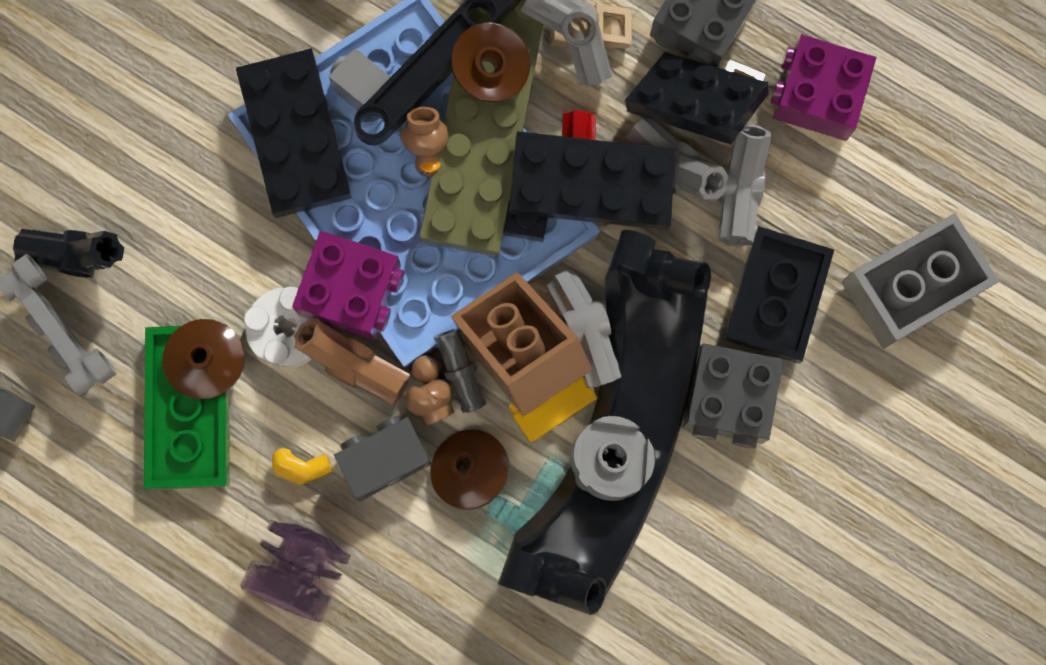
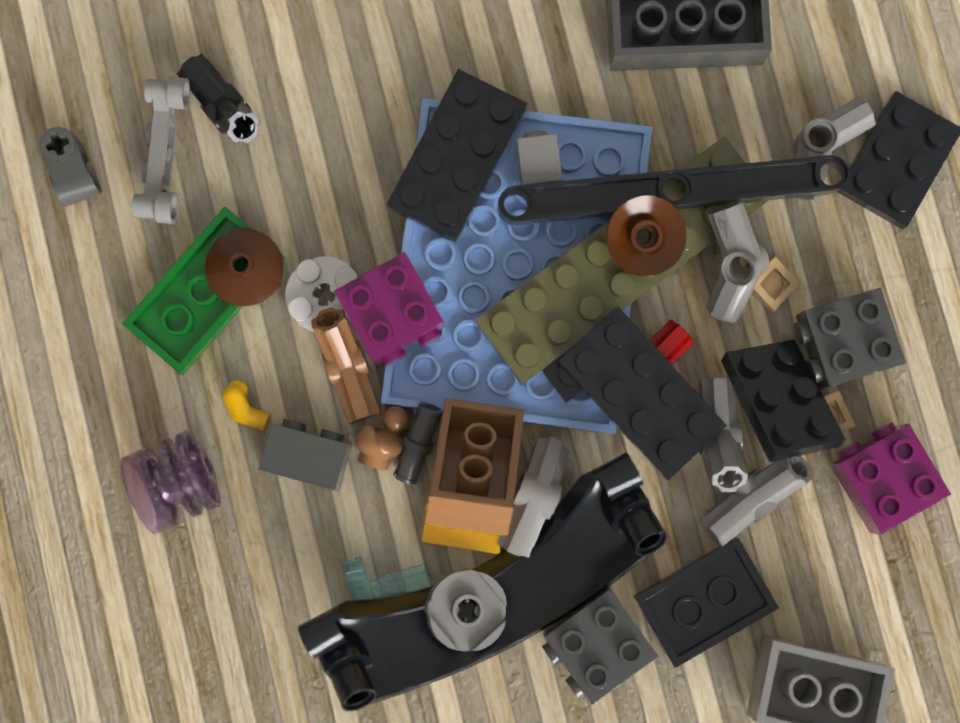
camera: 50 degrees right, 5 degrees up
medium nougat animal [399,107,449,177] -> none
reddish brown dish [430,429,509,510] -> none

